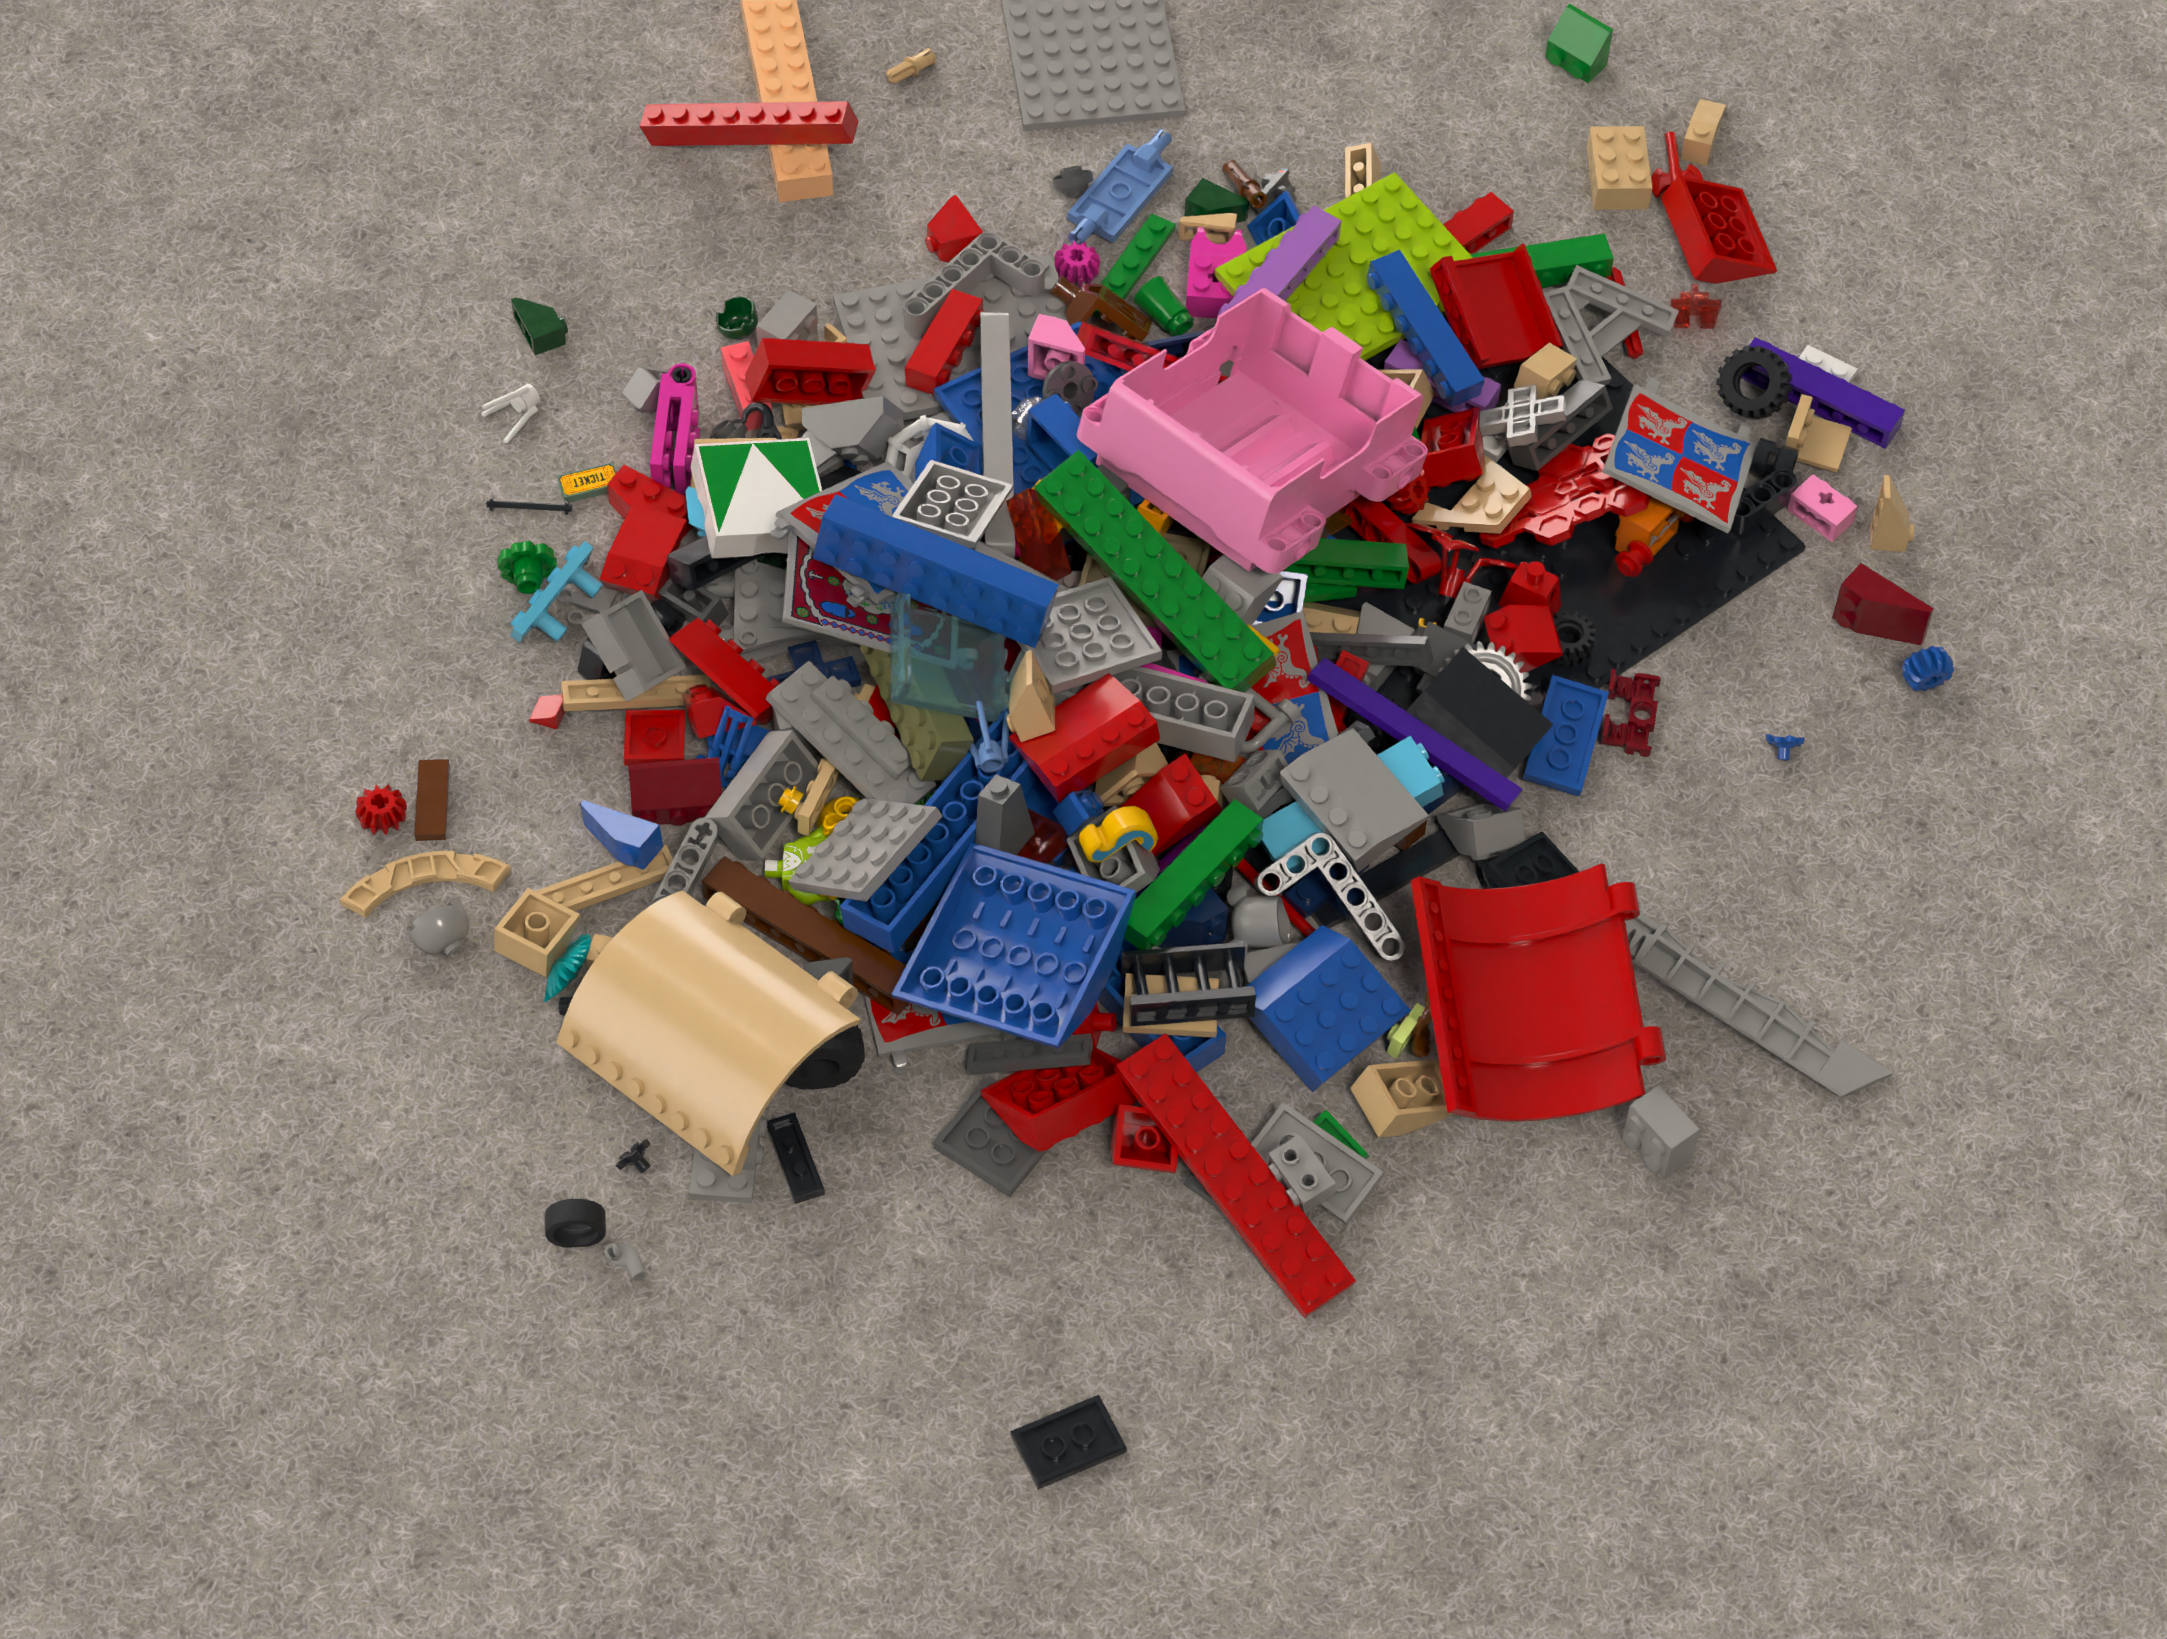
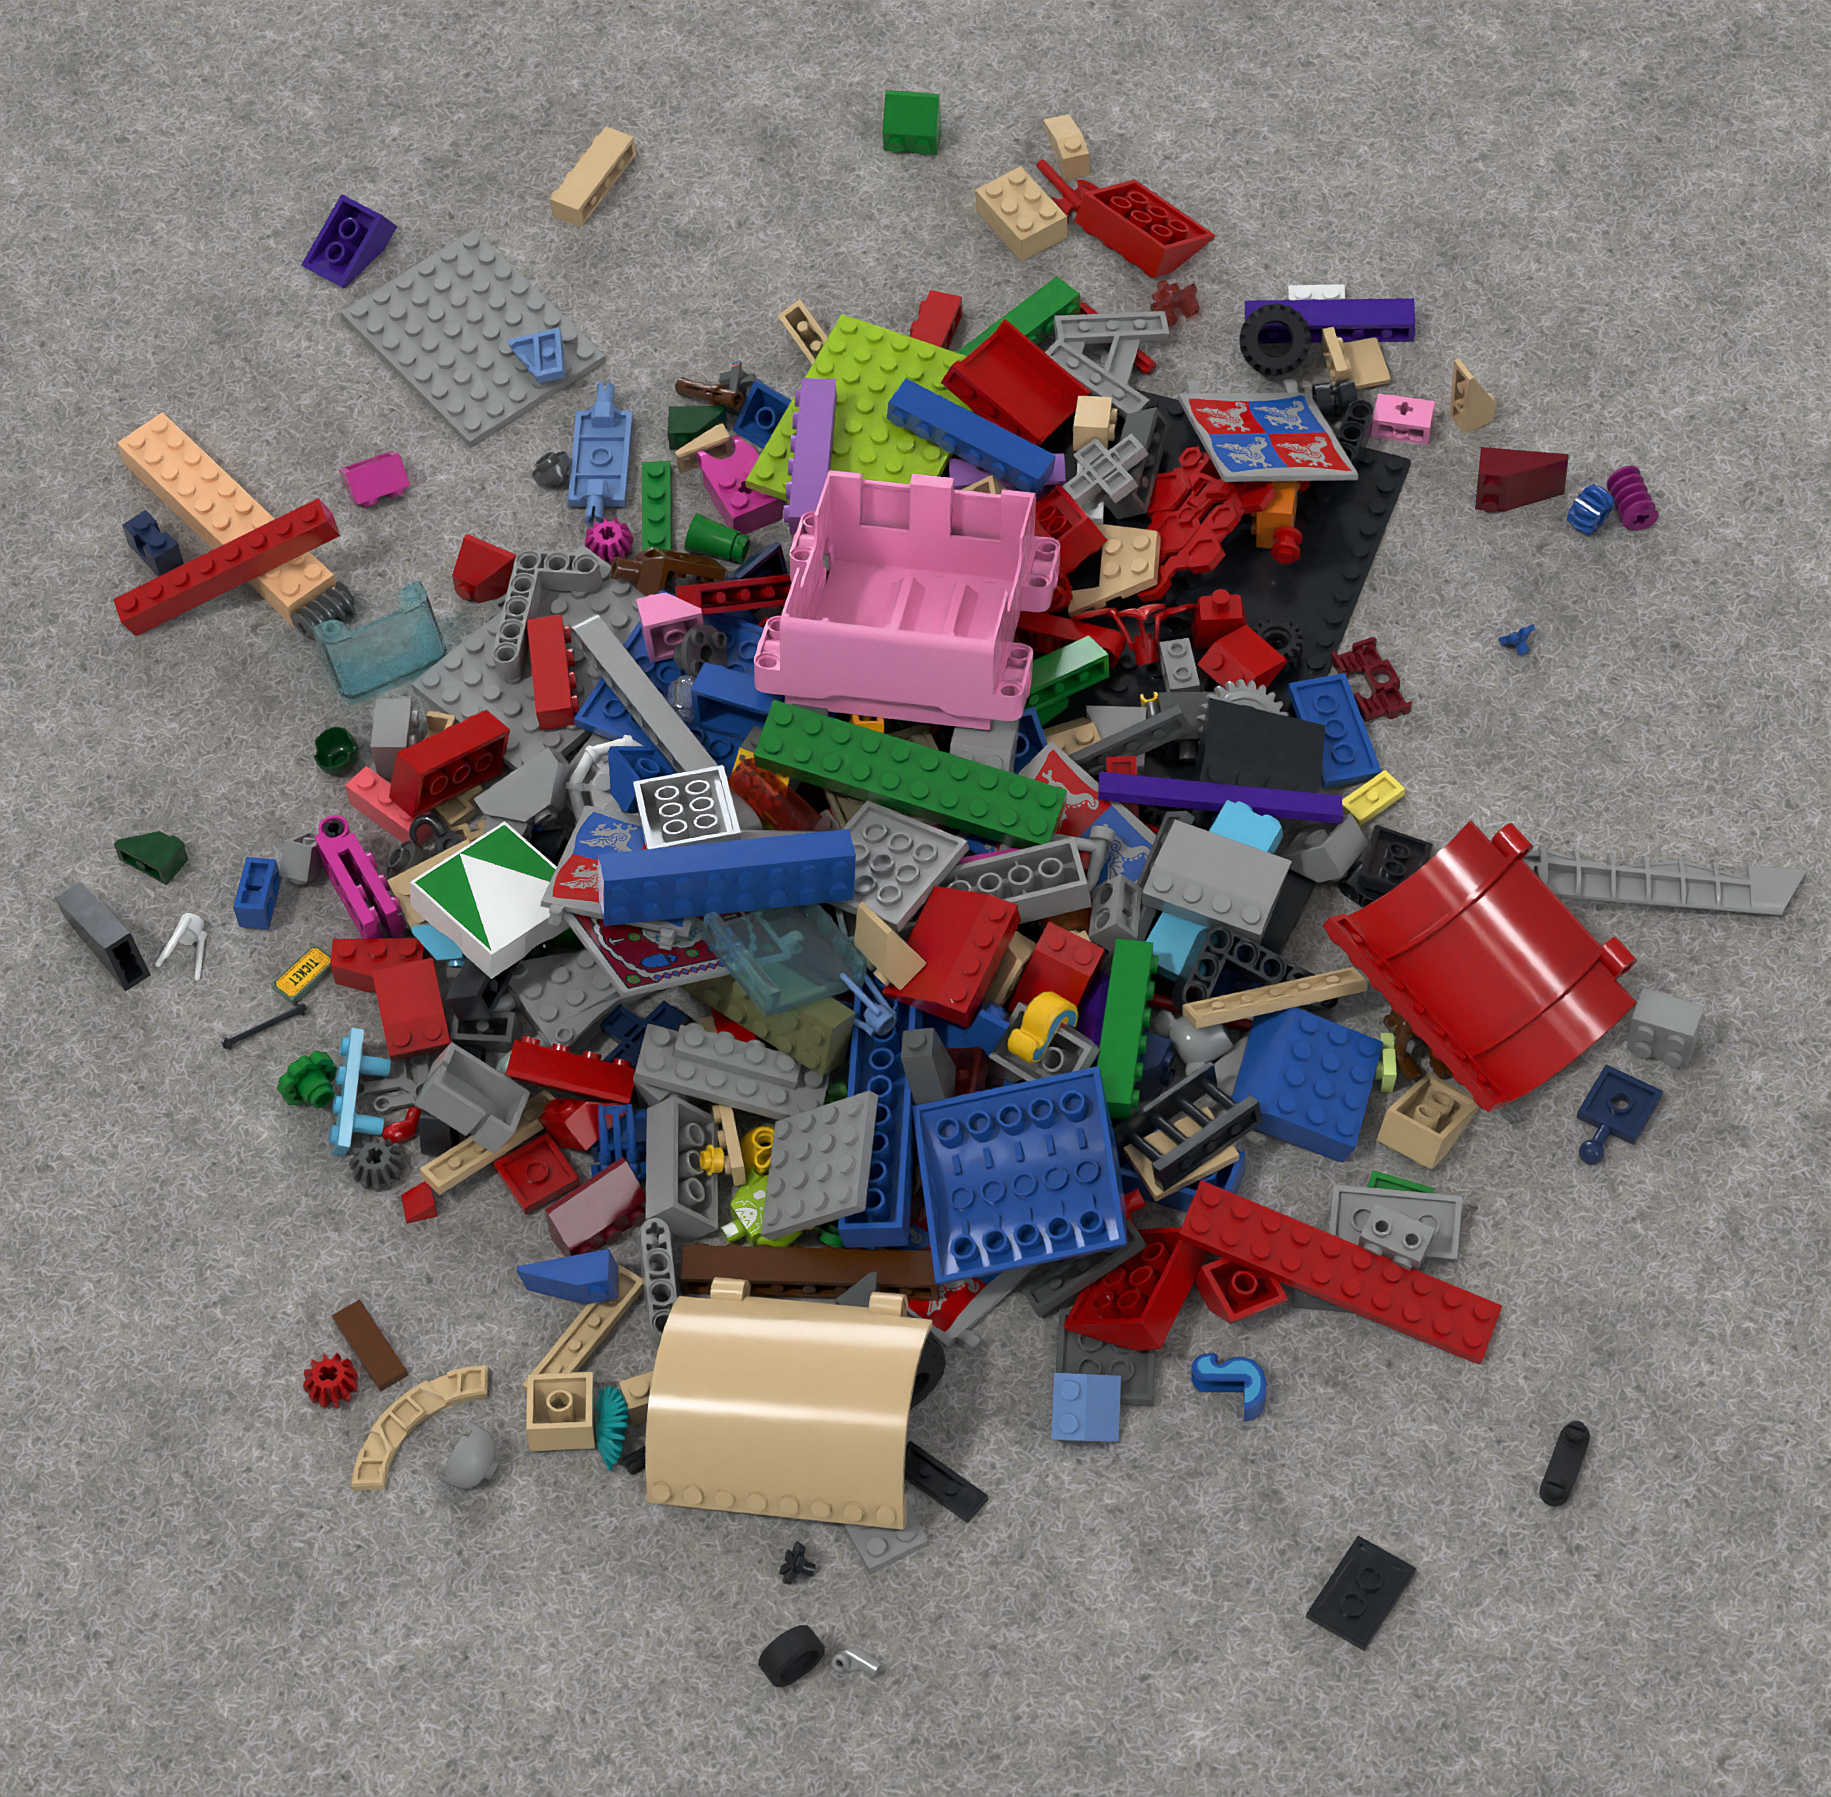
camera: 25 degrees left, 0 degrees up
tan axle [886,48,936,84] -> none
none -> black slope [55,882,151,992]
none -> dark blue brick [122,510,184,577]
none -> blue brick [233,857,282,930]
none -> dark grey piece [291,581,356,641]
none -> clear light blue windscreen [313,580,448,705]
none -> dark pink slope [338,451,410,508]
none -> dark grey gear [349,1136,404,1191]
none -> red arm [382,1107,421,1143]
none -> medium blue wing [508,328,566,383]
none -> medium blue slope [1051,1373,1121,1442]
none -> tan tile [1183,967,1368,1029]
none -> blue animal [1191,1353,1267,1422]
none -> light yellow plate [1342,770,1405,828]
none -> black piece [1539,1420,1590,1507]
none -> dark blue plate [1577,1065,1663,1165]
none -> magenta piece [1606,465,1659,531]

